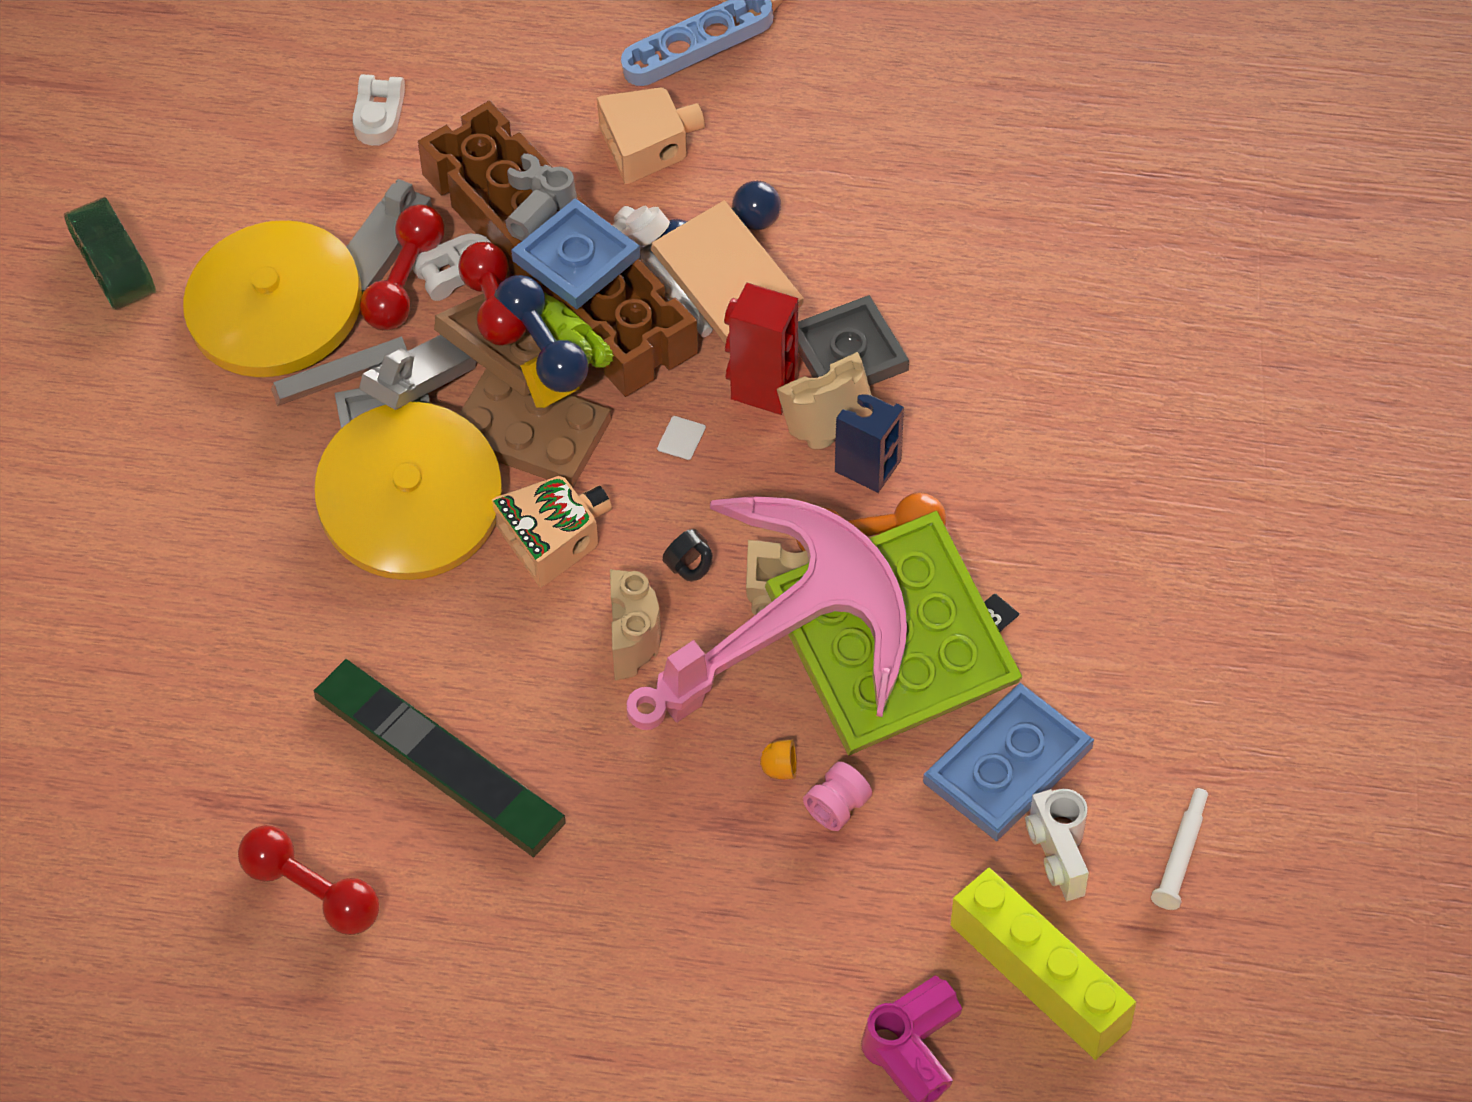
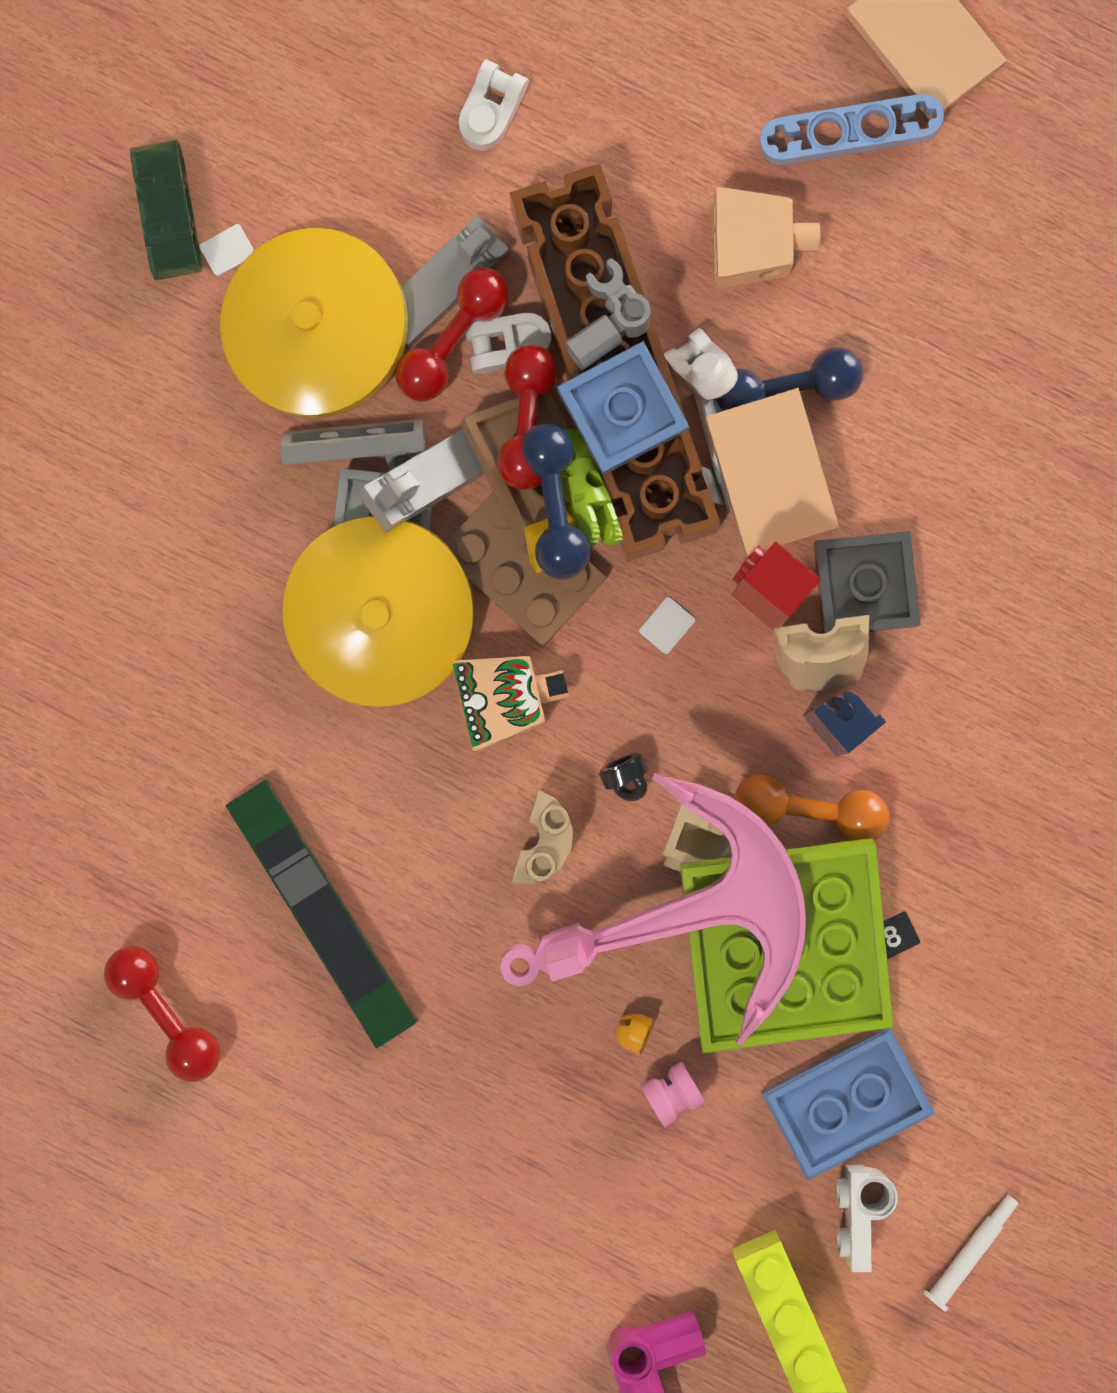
camera: 25 degrees right, 30 degrees up
none -> white sticker [200,224,255,276]

